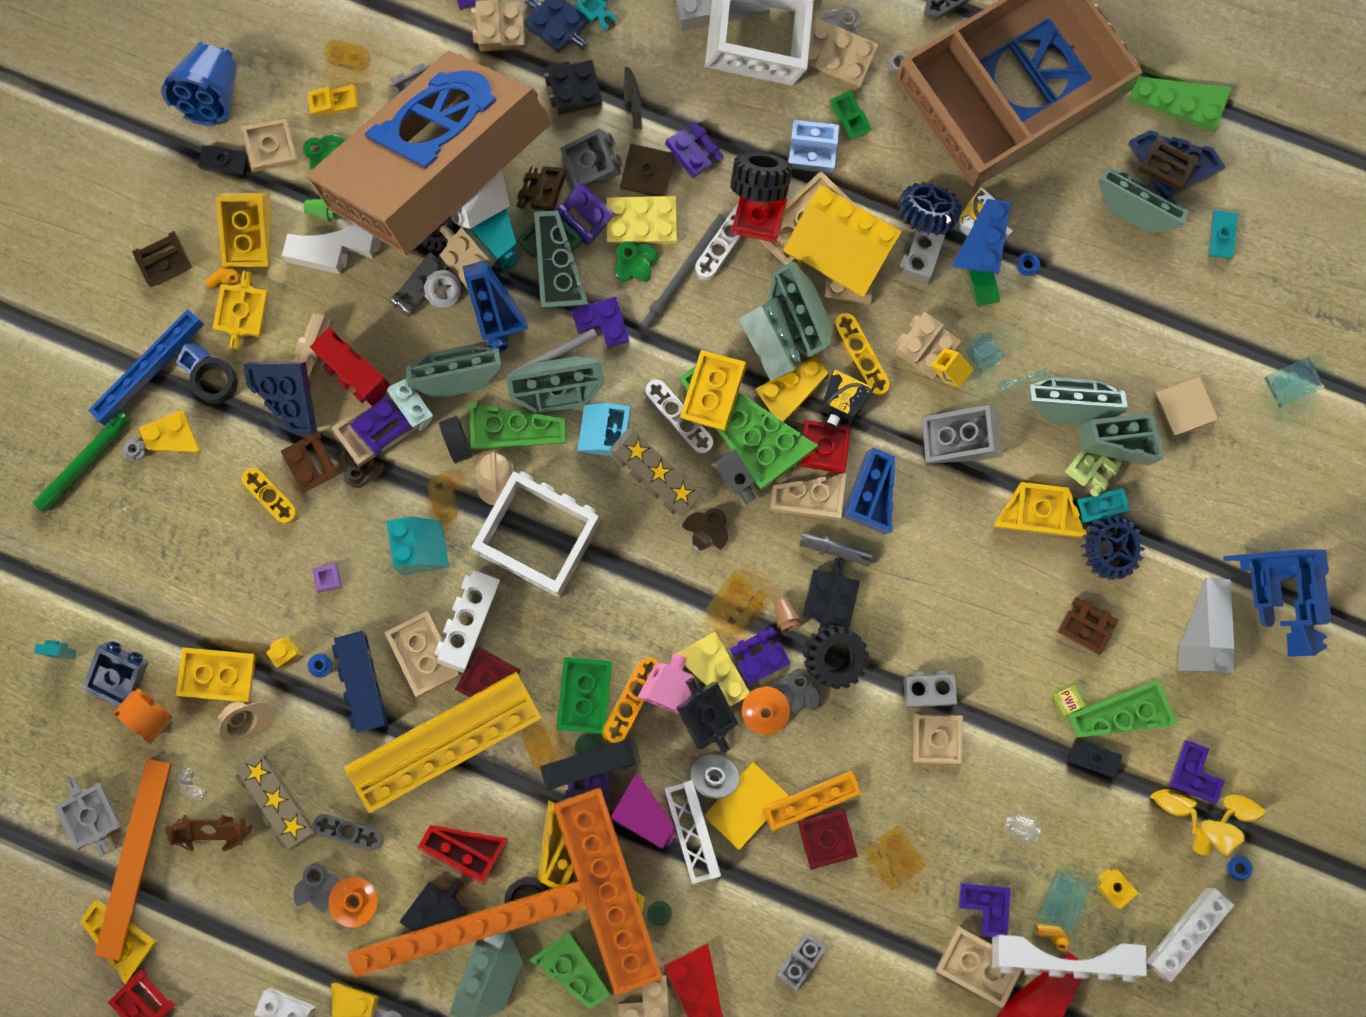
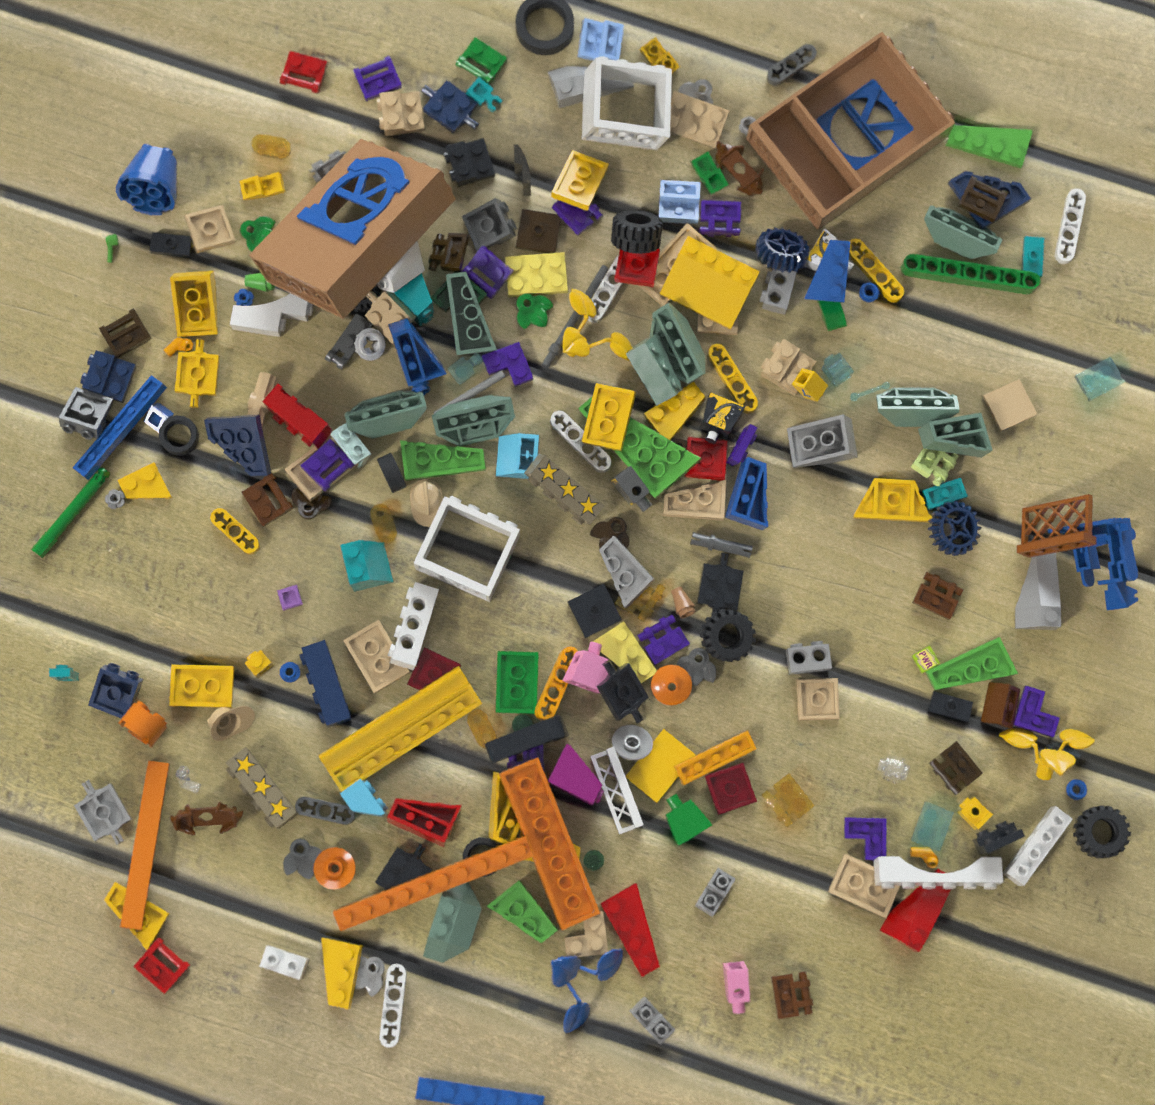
camera: 10 degrees left, 0 degrees up
none -> dark grey plate [59,387,114,440]
none -> dark blue plate [80,350,137,403]
none -> bright green hand [106,234,119,263]
none -> blue plate [234,289,254,306]
none -> medium azure slope [340,779,388,817]
none -> clear light blue plate [447,353,483,386]
none -> yellow plate [551,150,609,211]
none -> yellow plant [563,289,632,361]
none -> black plate [567,584,622,639]
none -> light grey wing [599,536,655,608]
none -> green torso [665,793,712,846]
none -> dark purple plate [700,200,741,238]
none -> reddish brown piece [715,141,765,197]
none -> dark purple plate [726,424,757,467]
none -> yellow beam [849,238,904,303]
none -> green beam [901,254,1040,295]
none -> dark brown plate [929,741,983,795]
none -> black plate [973,820,1025,855]
none -> reddish brown panel [981,682,1020,729]
none -> dark orange fence [1016,494,1096,558]
none -> white beam [1055,189,1086,264]
none -> black tyre [1073,805,1131,859]

